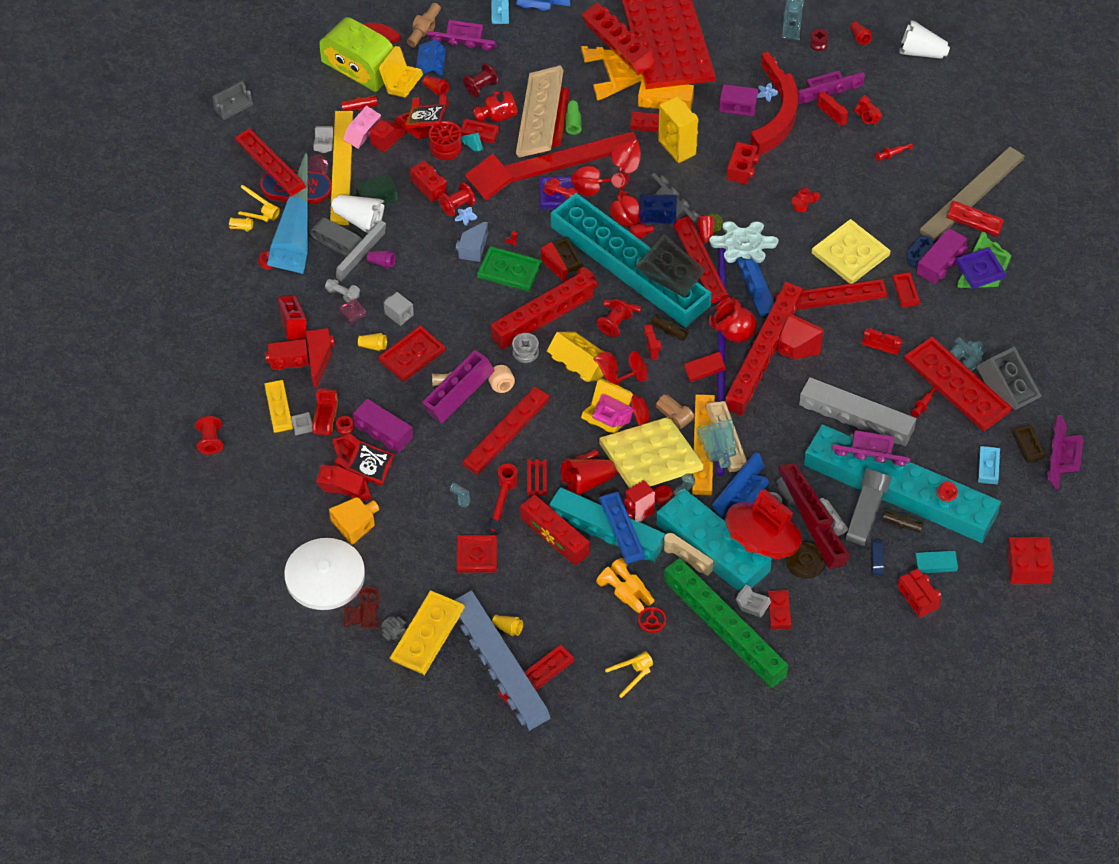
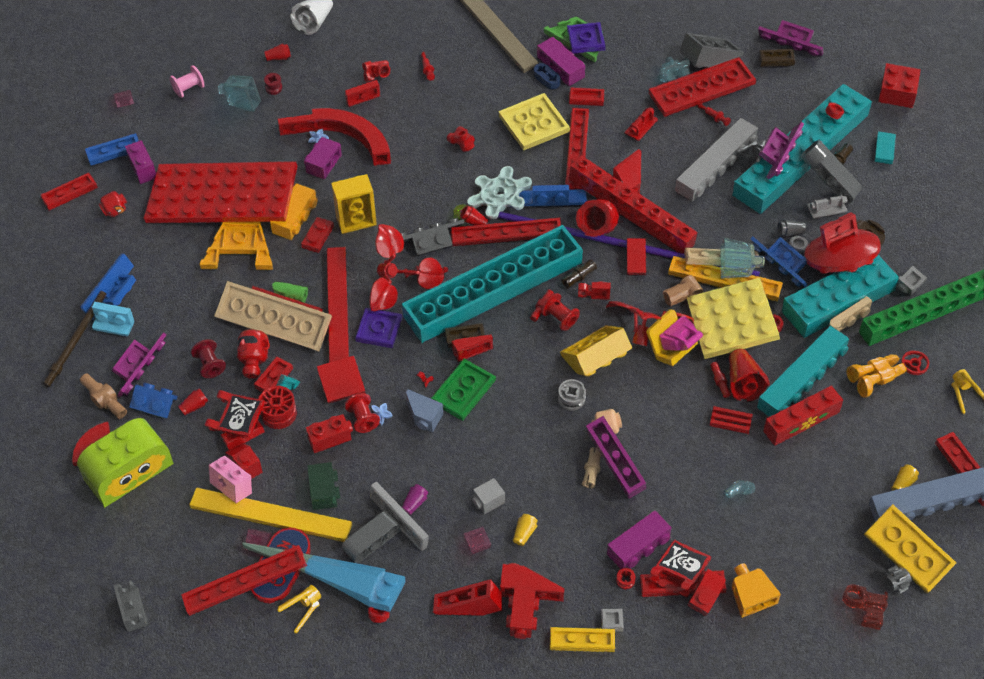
camera: 75 degrees left, 0 degrees up
yellow pin [229,217,253,232] -> none
white dish [285,538,365,610] -> none
red animal [312,388,338,436] -> none
light grey bracket [314,126,334,153] -> none
light grey bar [325,279,360,303] -> none
white cone [331,195,384,233] -> none
red pin [341,95,378,111] -> none
red tile [378,325,446,382] -> none
yellow bracket [379,46,423,98] -> none
red tile [457,535,497,573] -> none
red plate [463,387,550,475] -> none
red piece [485,463,518,535] -> none
red brick [490,272,593,350] -> none
red bar [544,178,579,200] -> none
red cylinder [577,267,599,289] -> none
red brick [581,2,655,75] -> none
blue tile [600,492,645,564] -> none
red brick [623,480,655,522] -> none
red cylinder [628,224,654,239] -> none
clear smoke slope [635,234,706,297] -> none
clear blue bracket [640,194,677,224] -> none
clear light blue arm [672,473,695,496] -> none
red brick [727,142,760,184] -> none
red plate [768,590,791,630] -> none
dark red slope [778,463,851,569] -> none
magenta bracket [798,71,865,104] -> none
dark blue beam [871,540,883,575] -> none
red brick [897,569,941,618] -> none
red tile [946,200,1004,237] -> none
medium azure plate [978,446,1000,485] -> none

